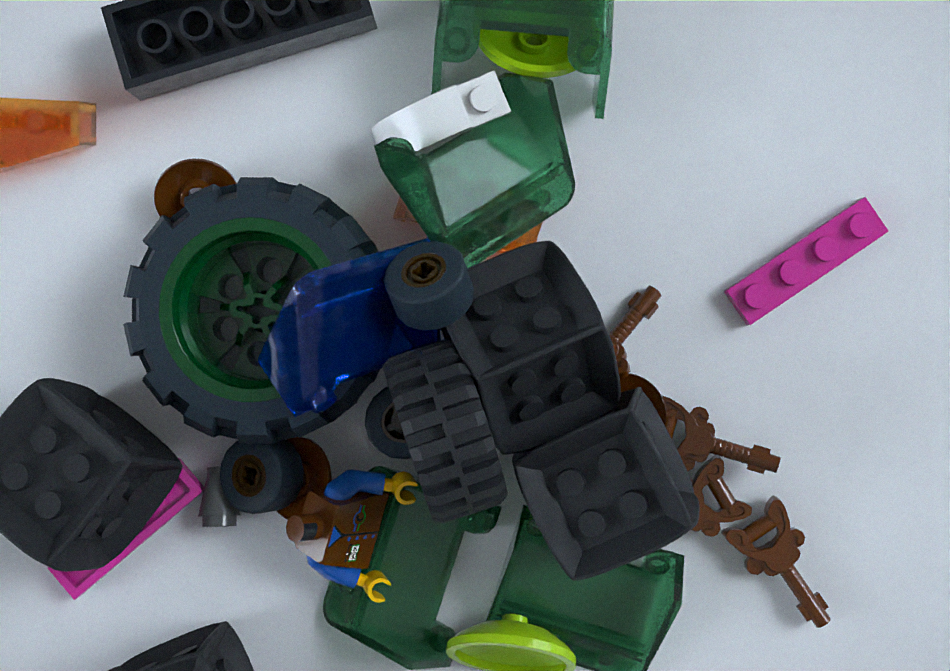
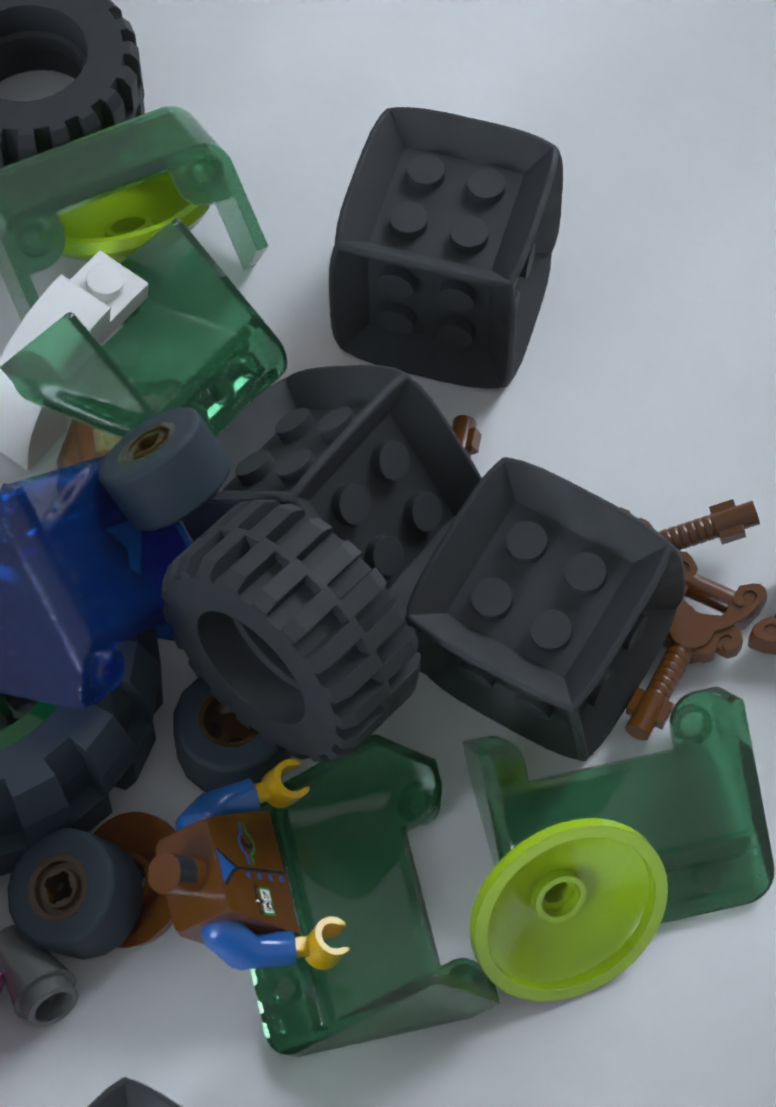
camera: 30 degrees left, 30 degrees down
dark pink plate [724,197,889,325] -> none
none -> black piece [329,107,563,389]

